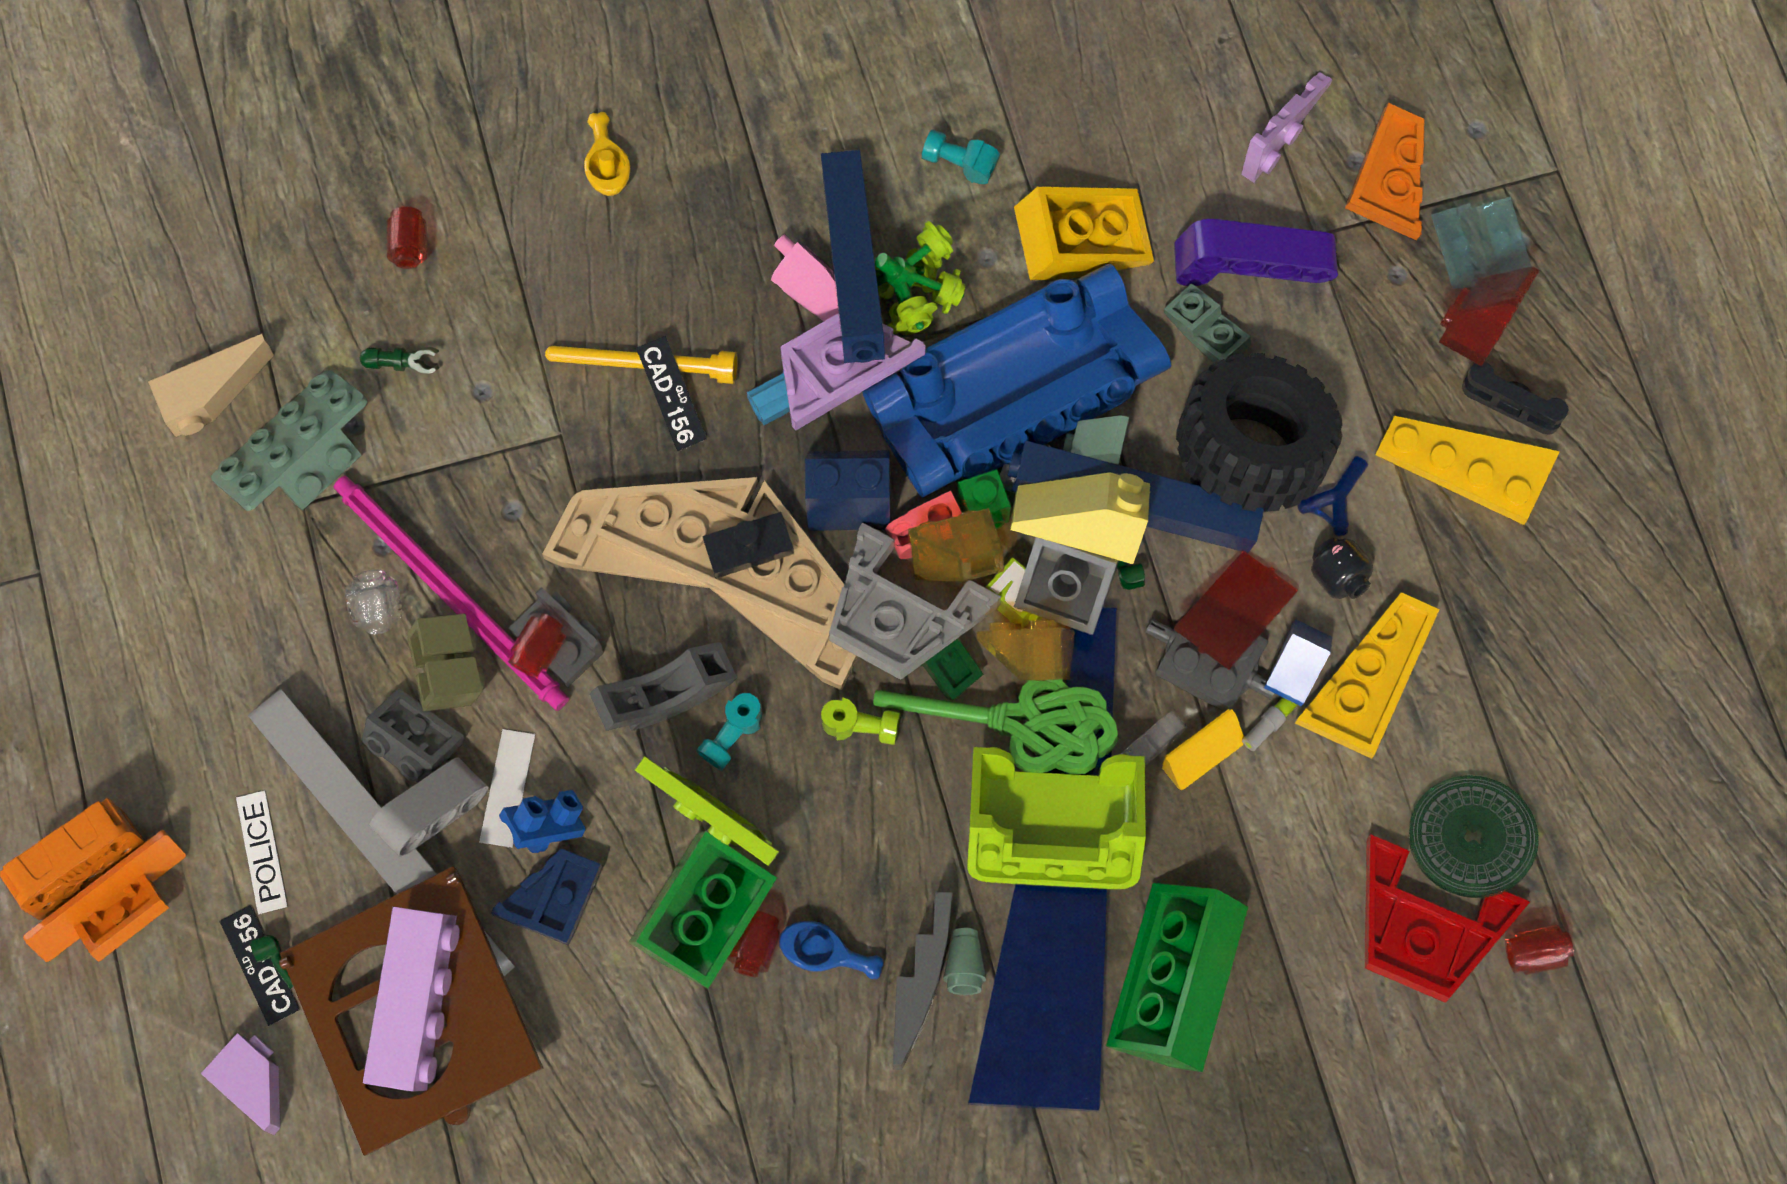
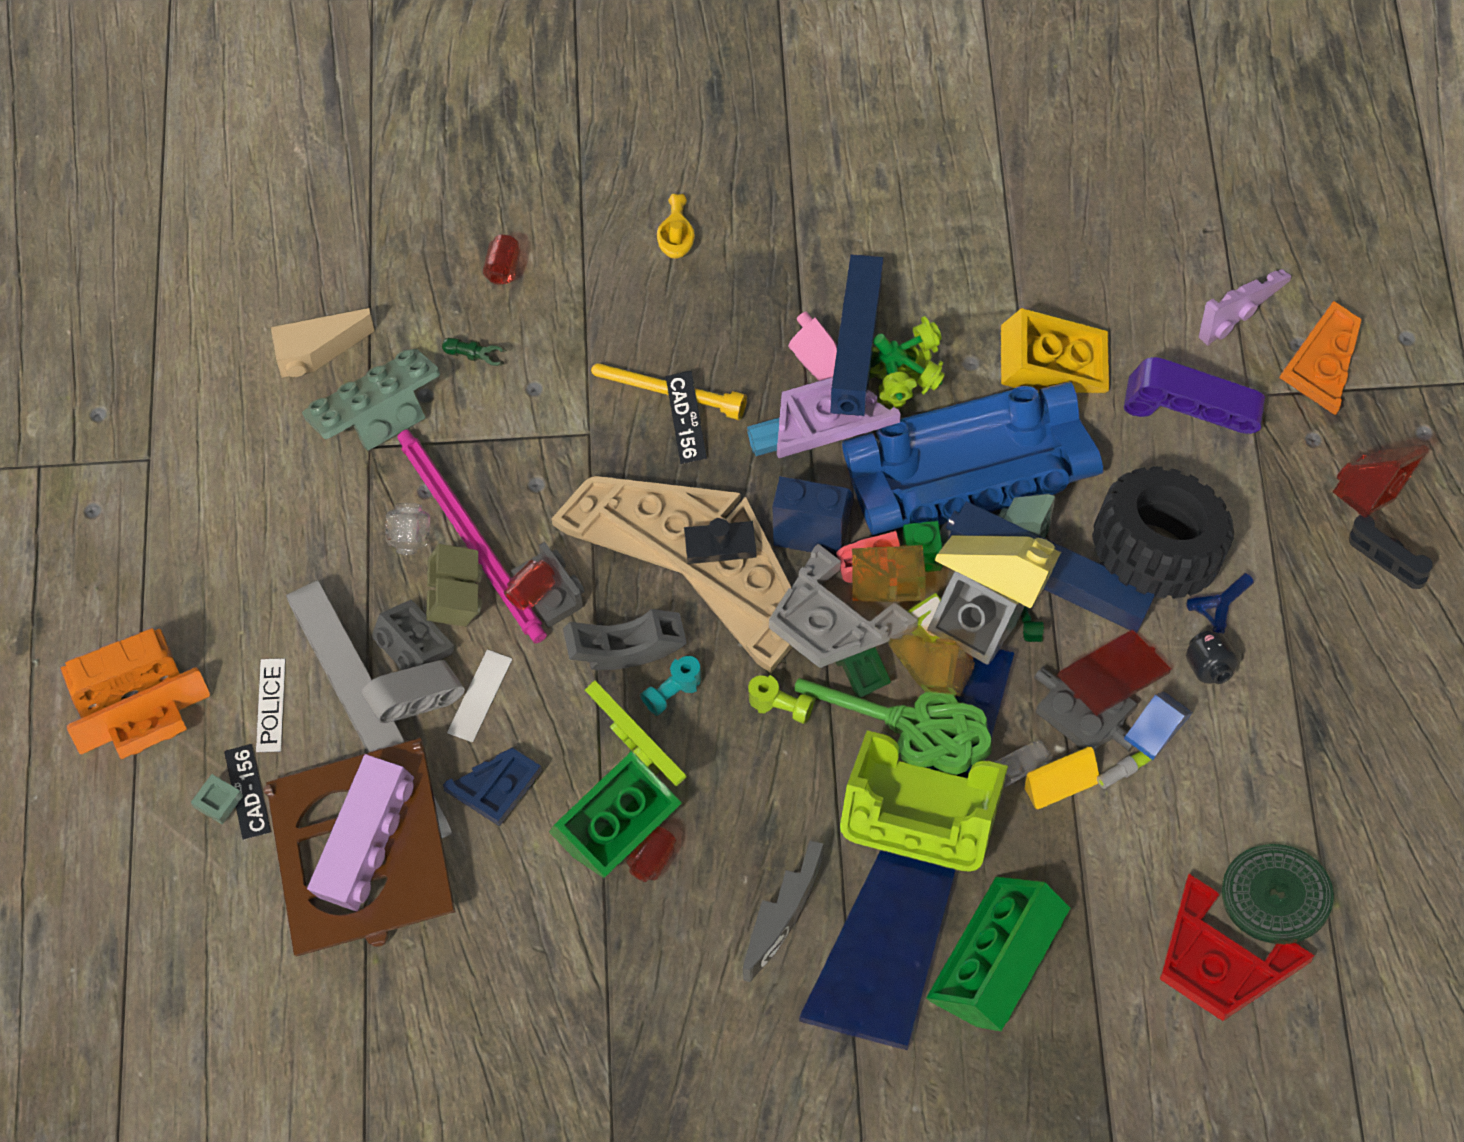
camera: 15 degrees right, 10 degrees down
lavender slope [201,1033,280,1135] -> none
dark green hand [250,935,293,989] -> none
blue hips [499,790,586,853] -> none
blue piece [779,921,884,979] -> none
teal leg [922,129,1000,184] -> none
sand green cone [943,928,986,995] -> none
sand green slope [1164,283,1251,363] -> none
yellow wing [1295,592,1440,759] -> none
yellow wing [1375,416,1560,525] -> none
clear light blue slope [1431,197,1533,289] -> none
clear red brick [1505,924,1574,975] -> none
none -> sand green plate [191,774,243,825]

